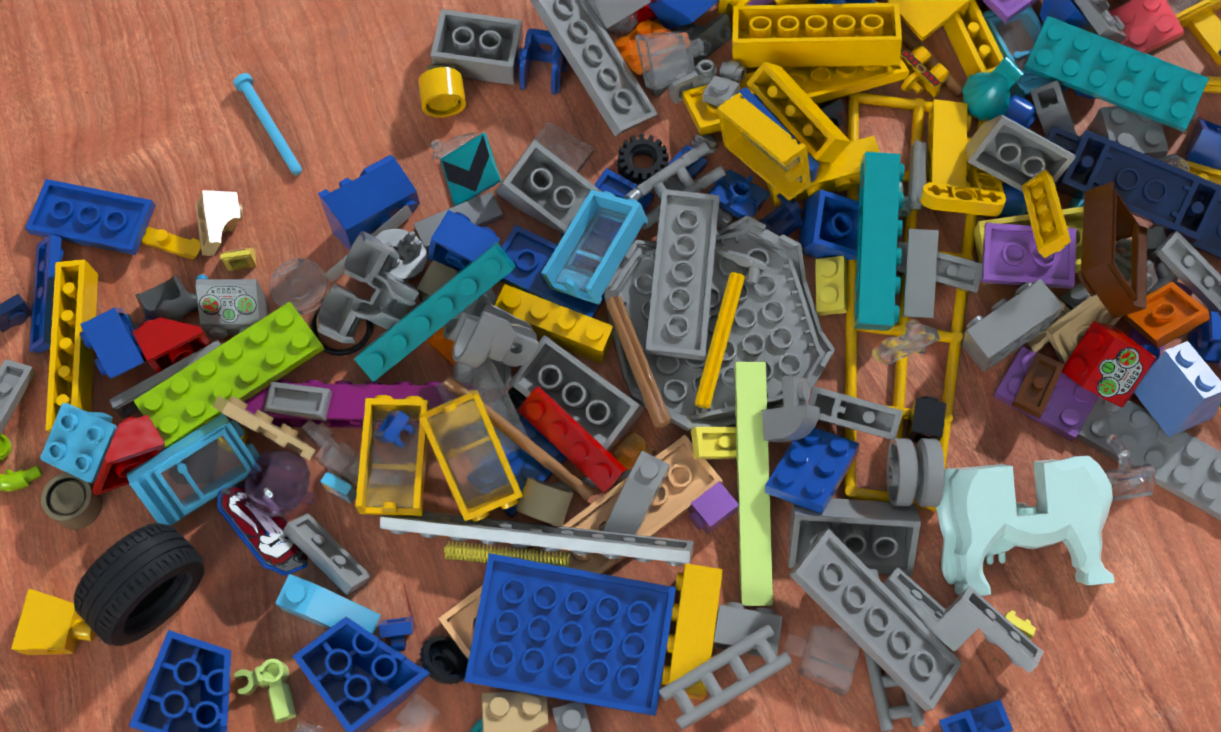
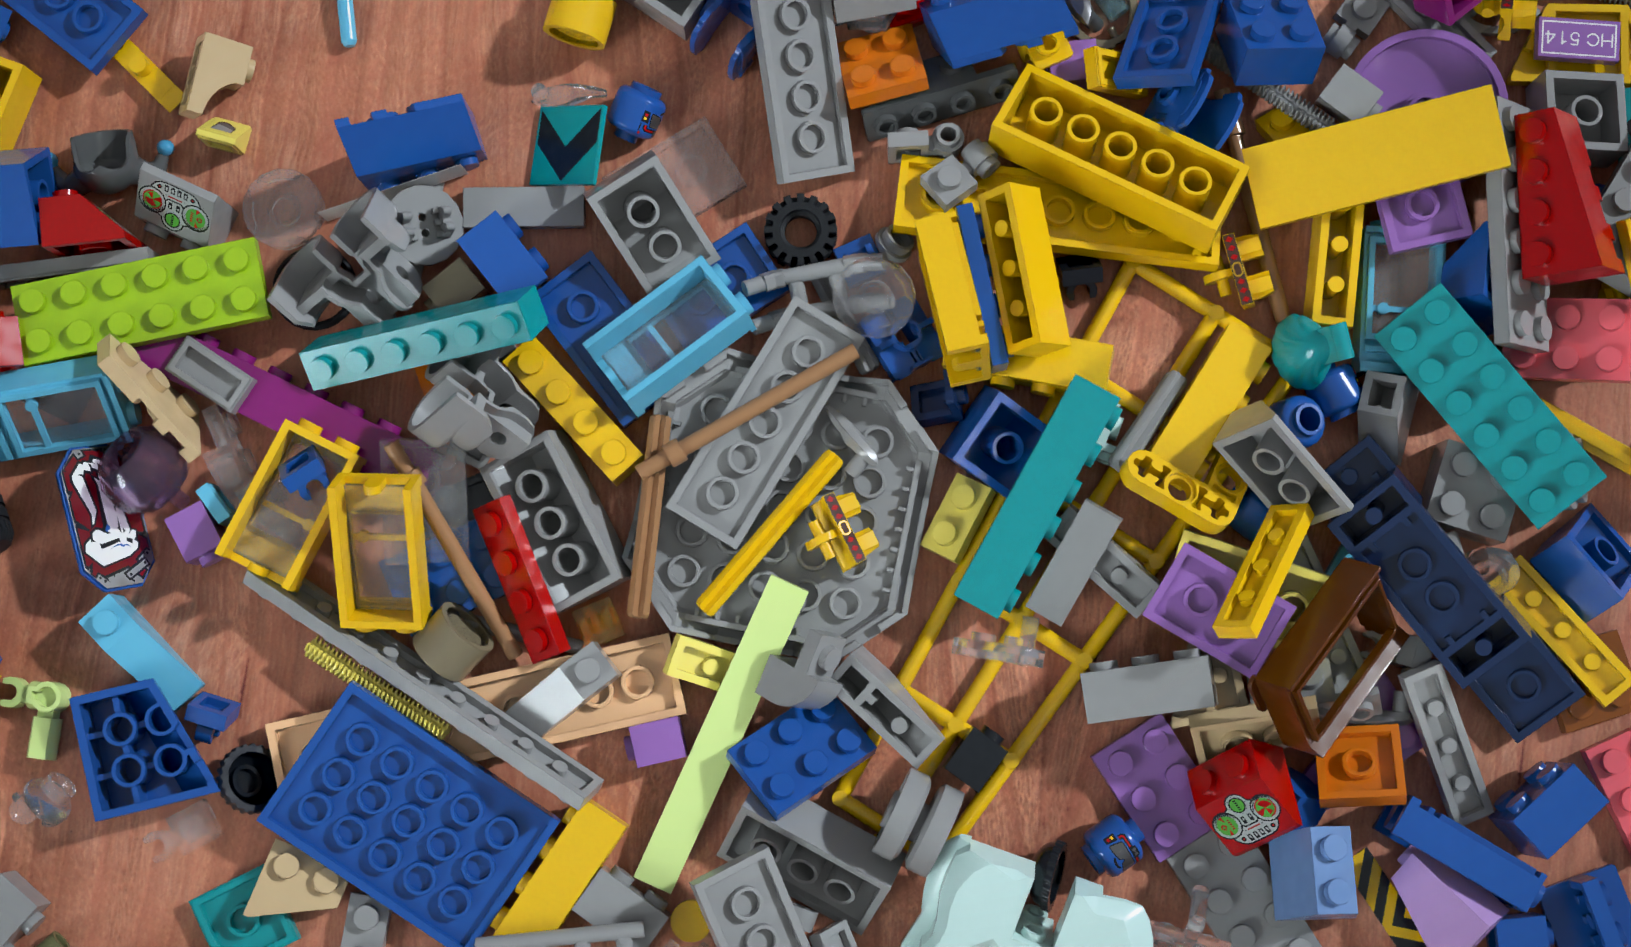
camera: 30 degrees right, 15 degrees up
light grey plate [283,513,371,595] -> none
clear torso [635,31,704,90] -> none
reddish brown plate [1011,352,1064,418] -> none
none -> medium lavender brick [164,500,225,568]
none -> blue head [607,80,666,144]
none -> medium nougat bar [634,344,860,481]
none -> yellow tile [670,899,709,942]
none -> yellow hips [804,492,879,573]
none -> clear tile [833,256,916,339]
none -> black hat [1029,839,1067,912]
none -> blue head [1081,814,1145,877]

